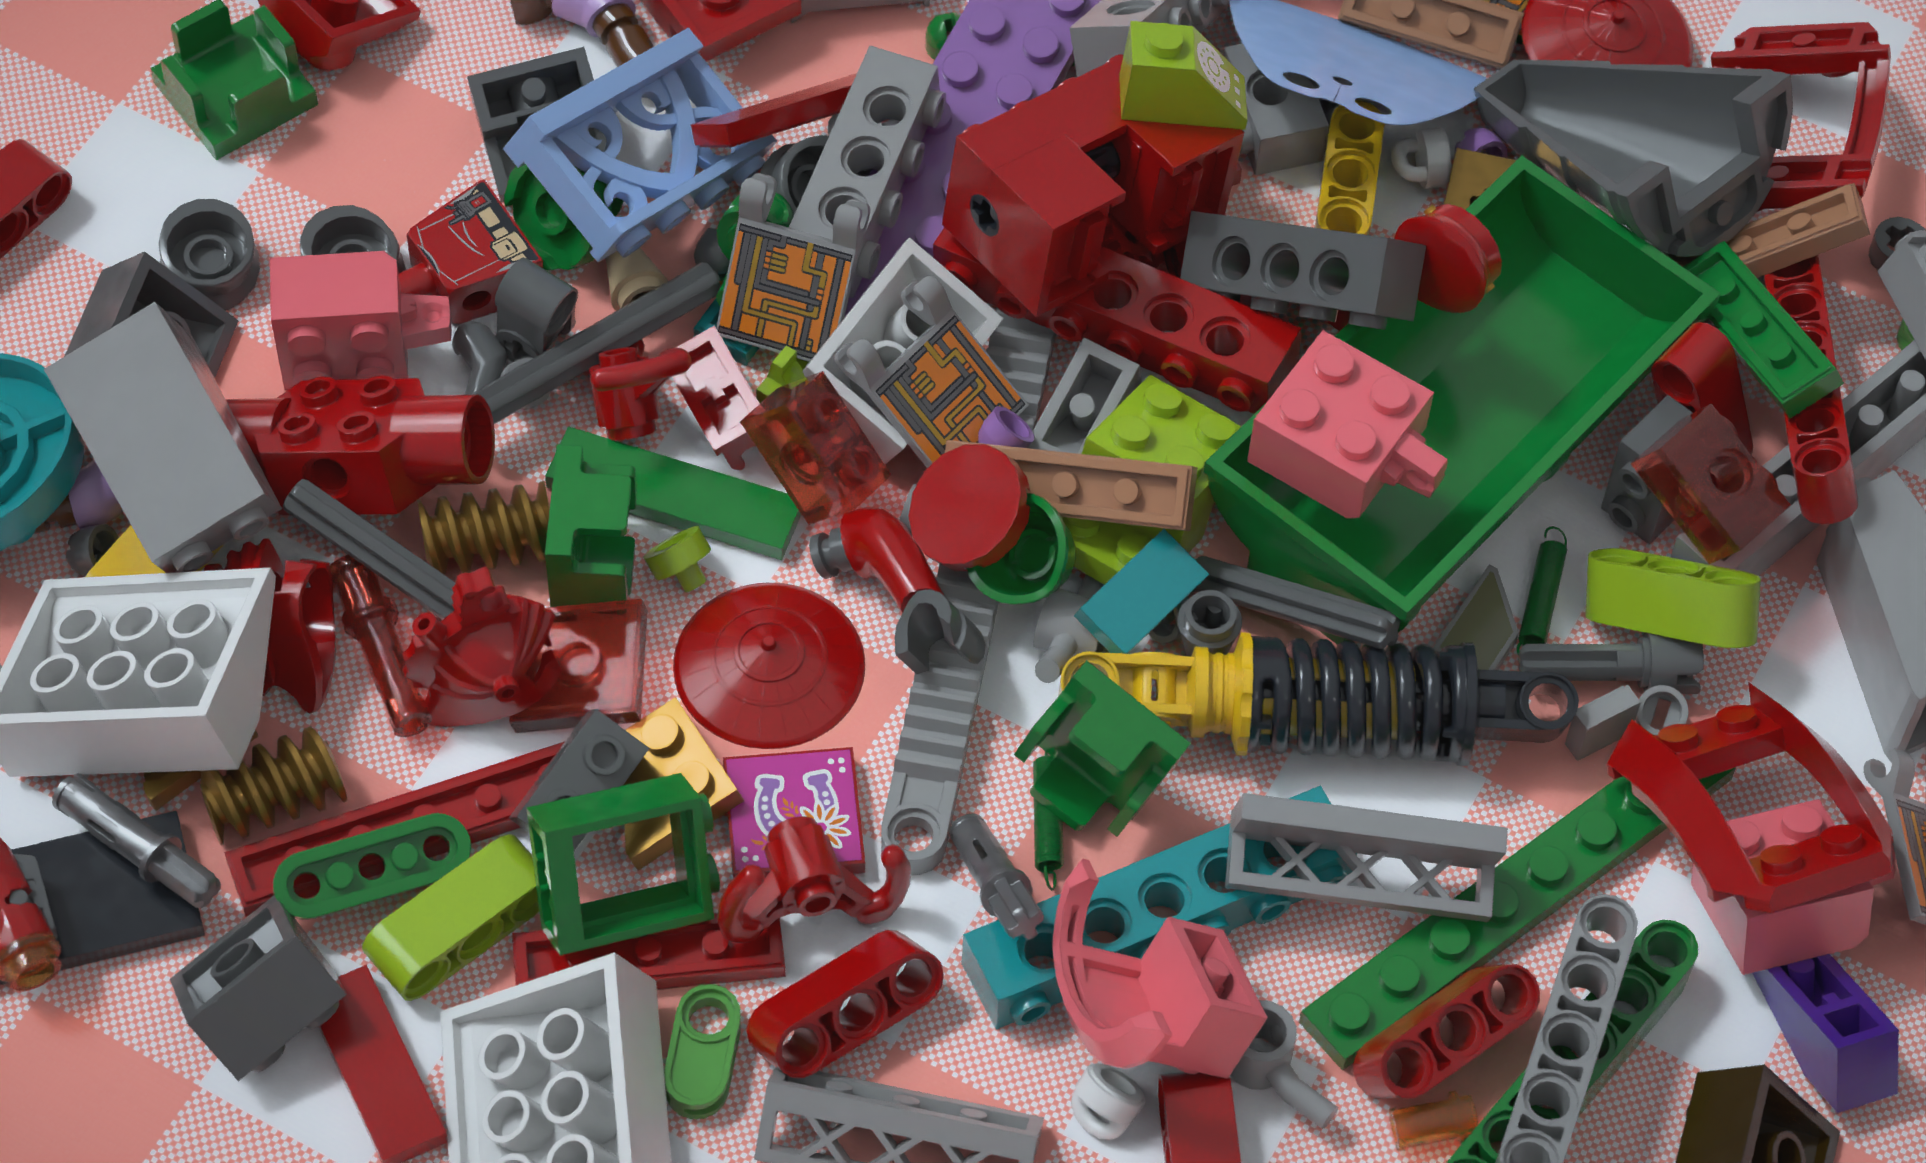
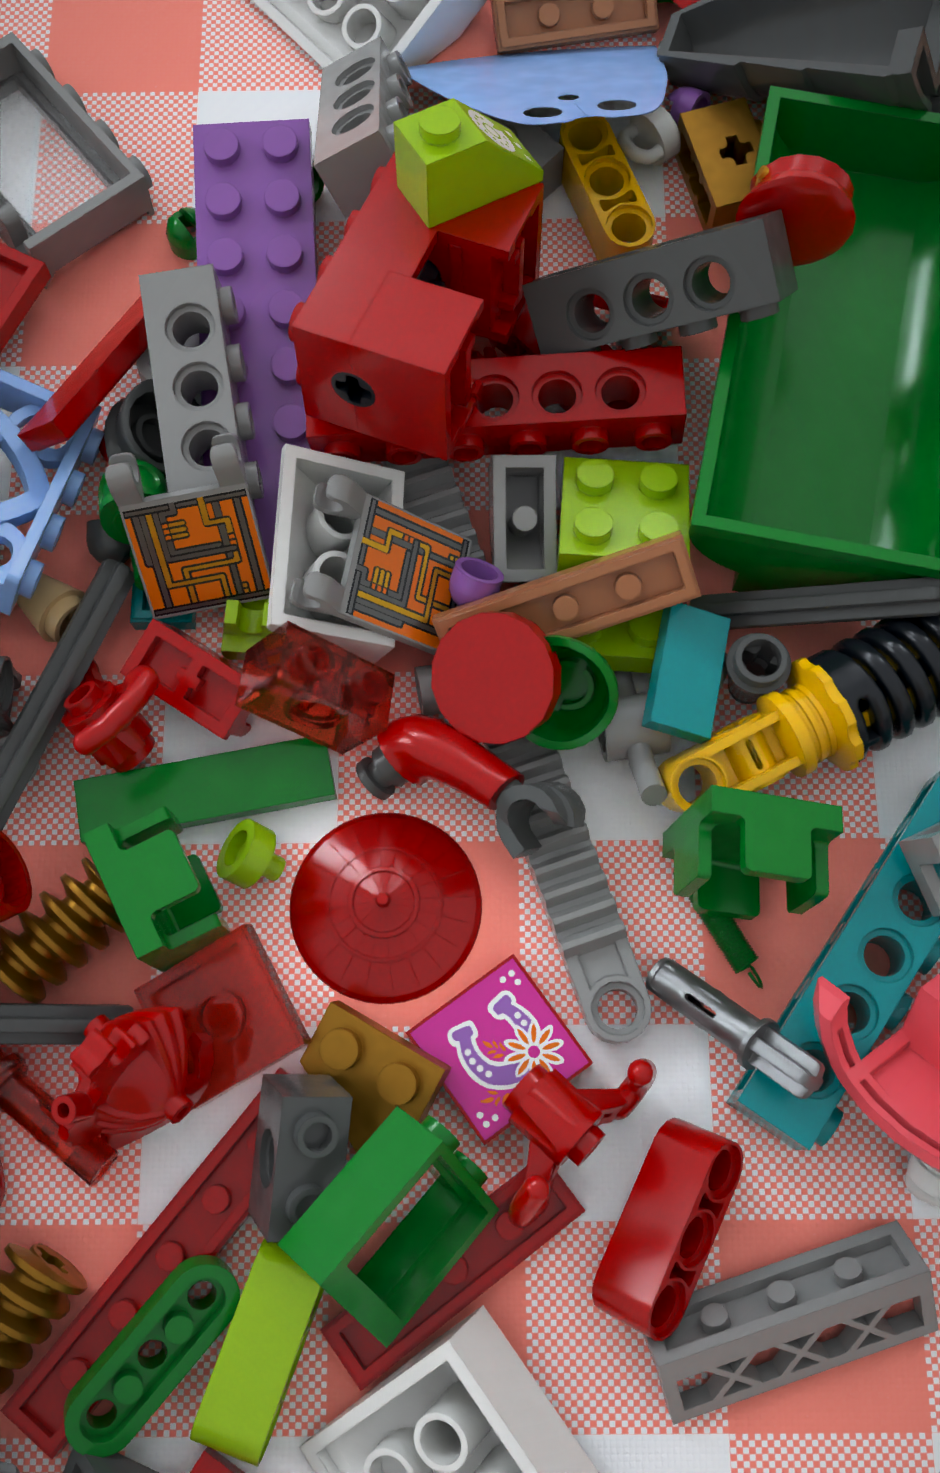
camera: 25 degrees left, 15 degrees up
bright green piece [664,984,741,1119] -> none
coral hinge [1247,330,1448,518] -> none

